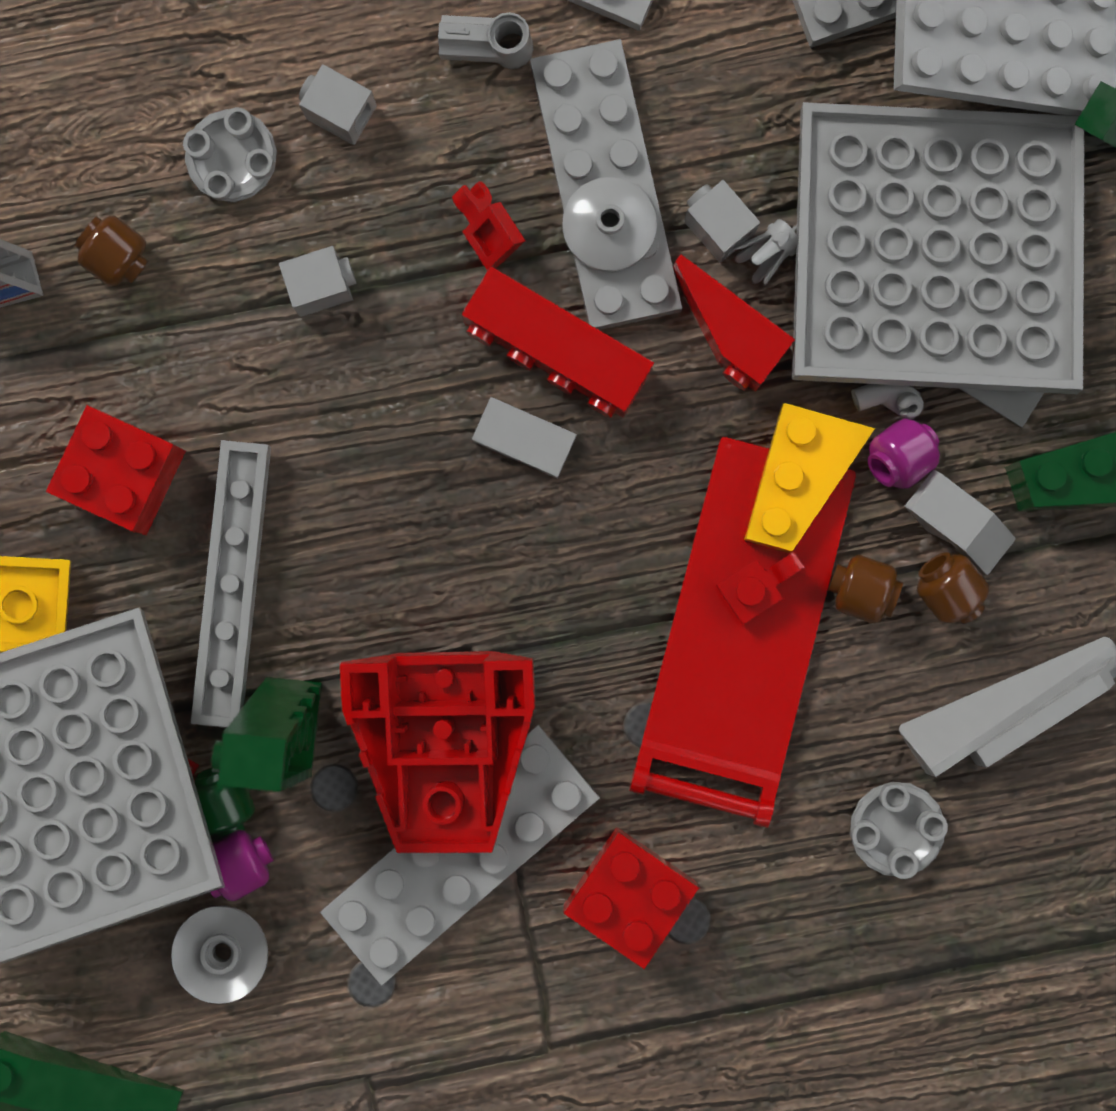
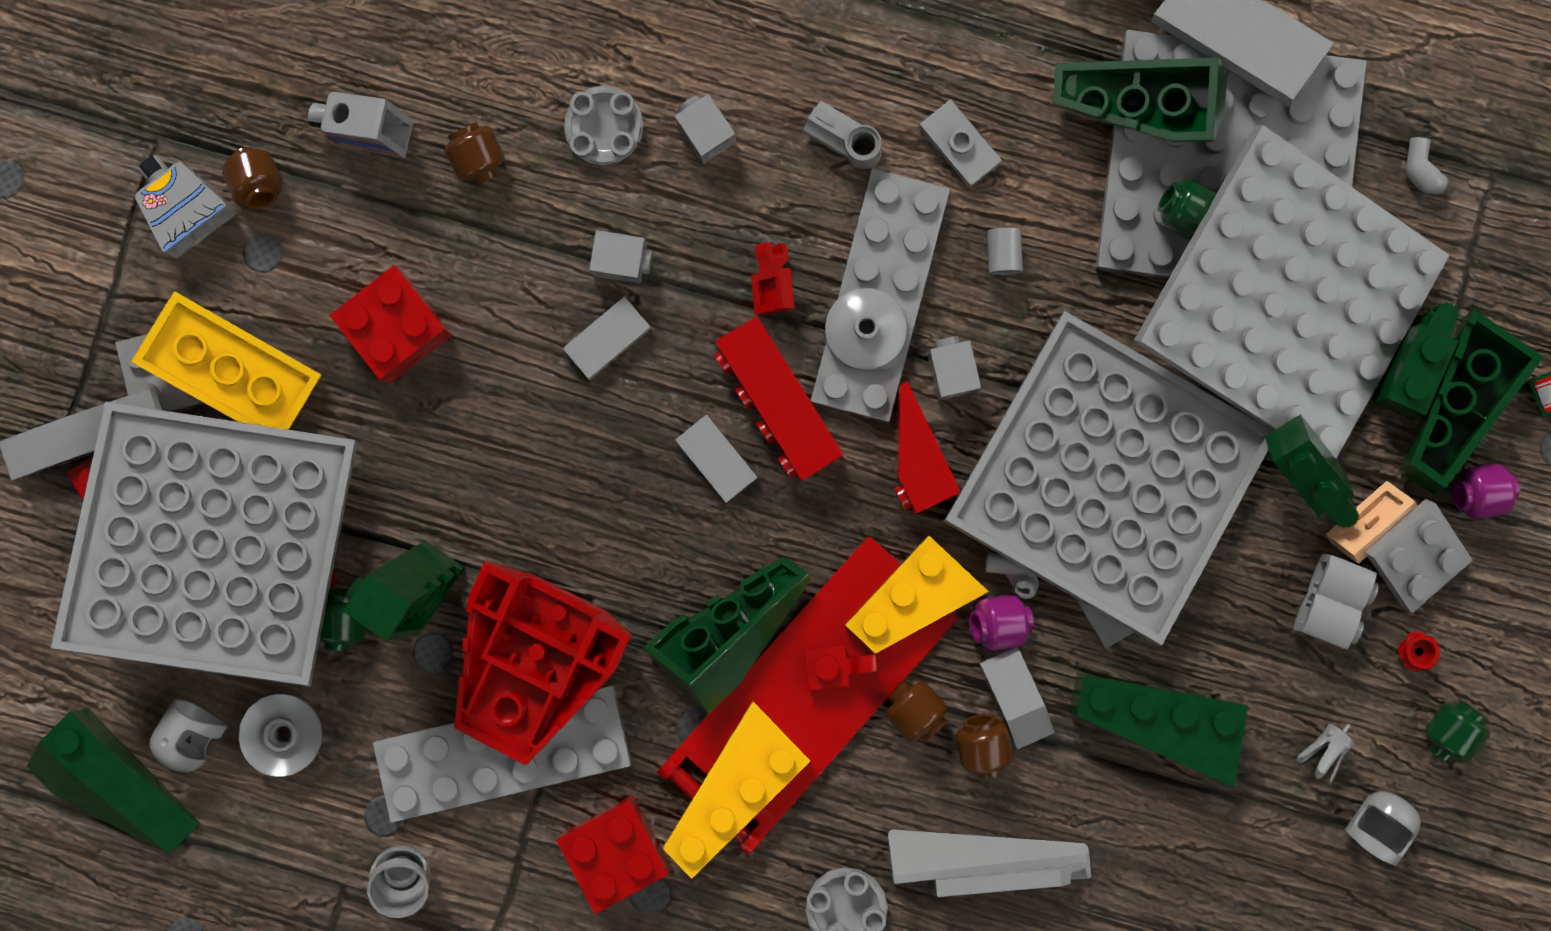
camera: 25 degrees right, 0 degrees up
light grey plate [191,440,271,727] -> none
magenta head [210,830,274,901] -> none
light grey piece [734,219,798,285] -> none
none -> light grey helmet [149,699,228,773]
none -> light grey helmet [367,845,430,918]
none -> light grey tile [563,296,652,380]
none -> dark green wedge [643,557,811,714]
none -> yellow wing [663,701,810,879]
none -> light grey piece [987,227,1023,276]

